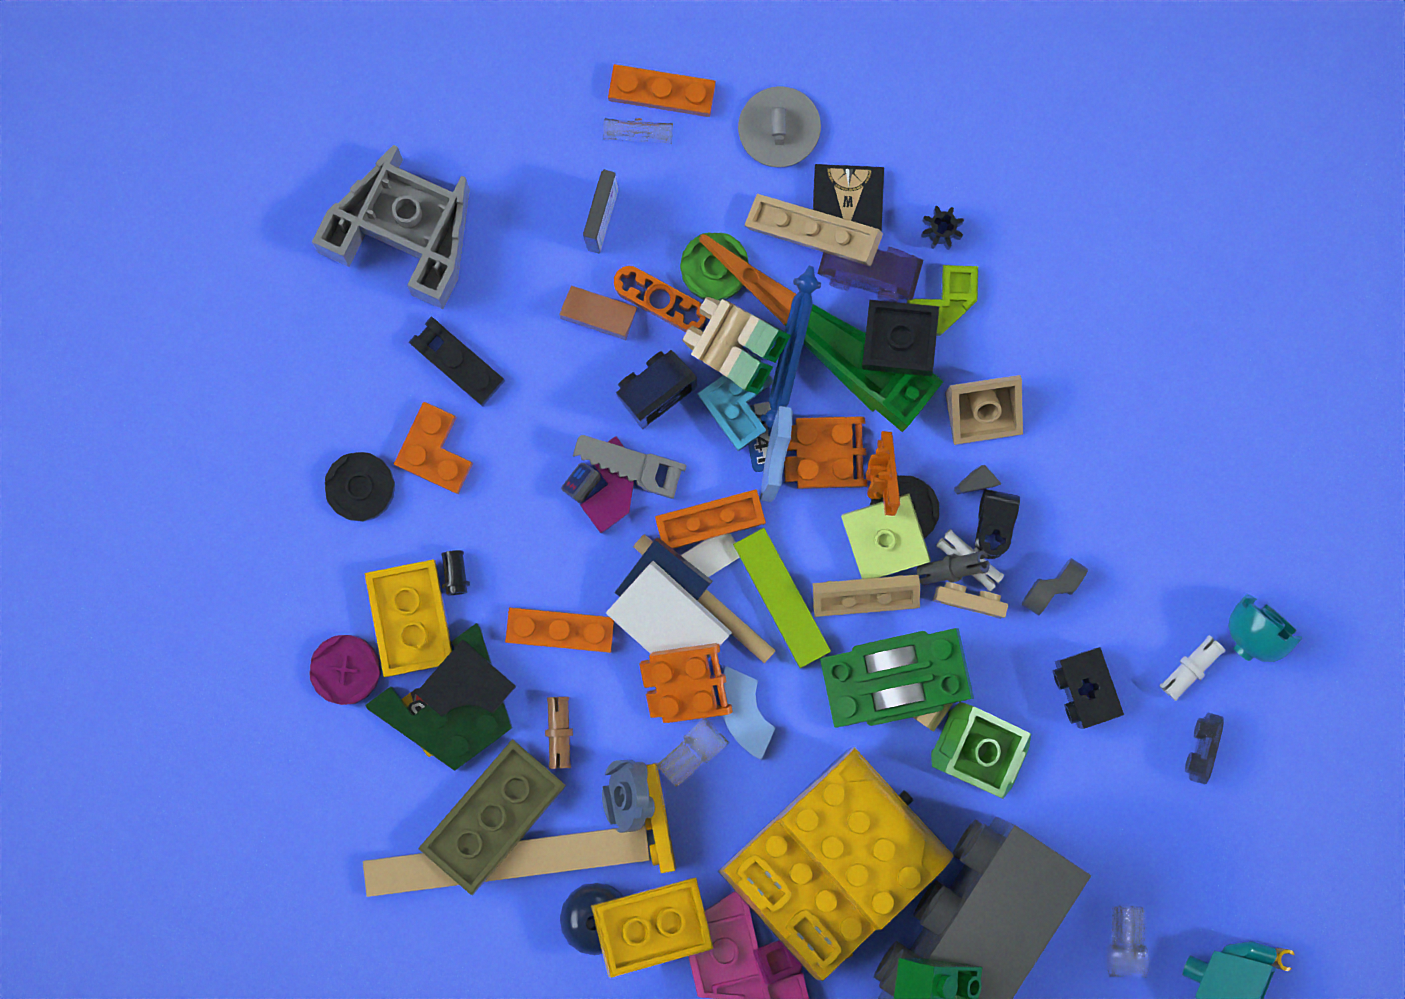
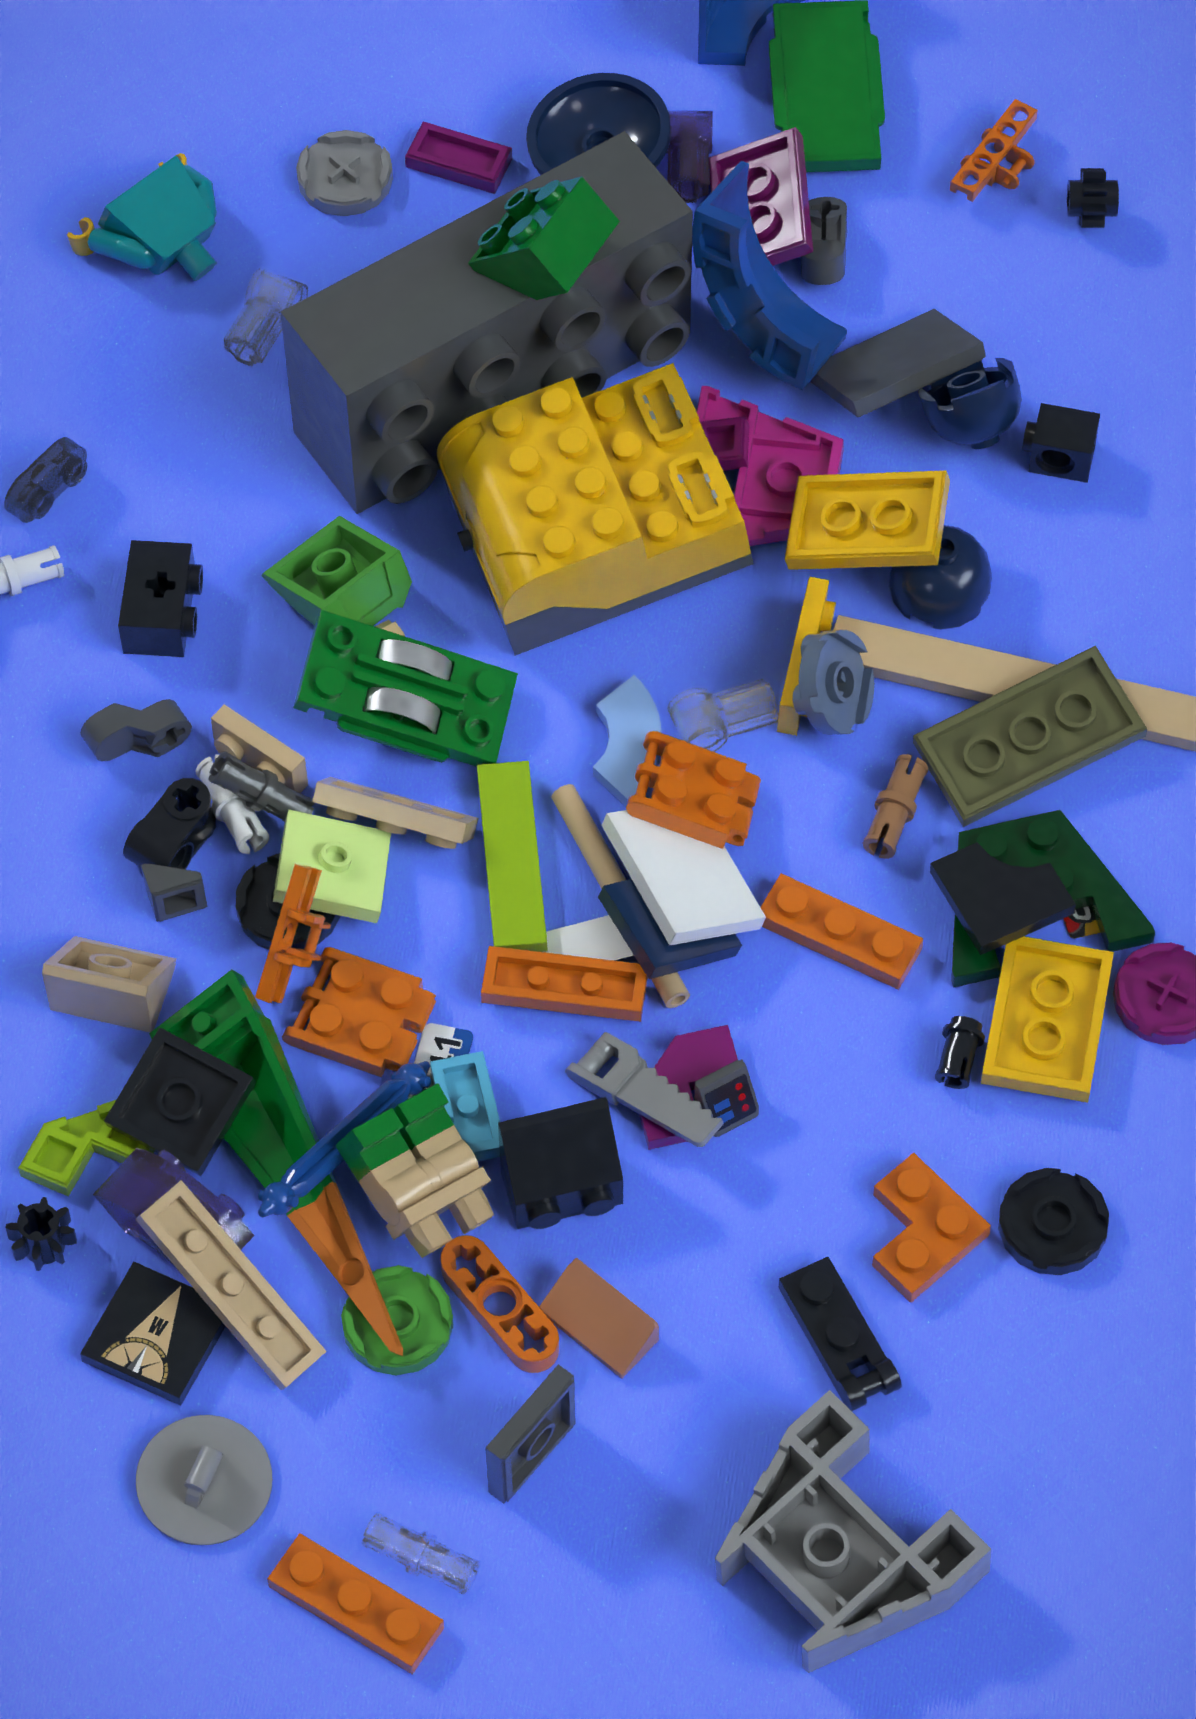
camera: 160 degrees left, 25 degrees down
light blue tile [760,406,793,502] -> none

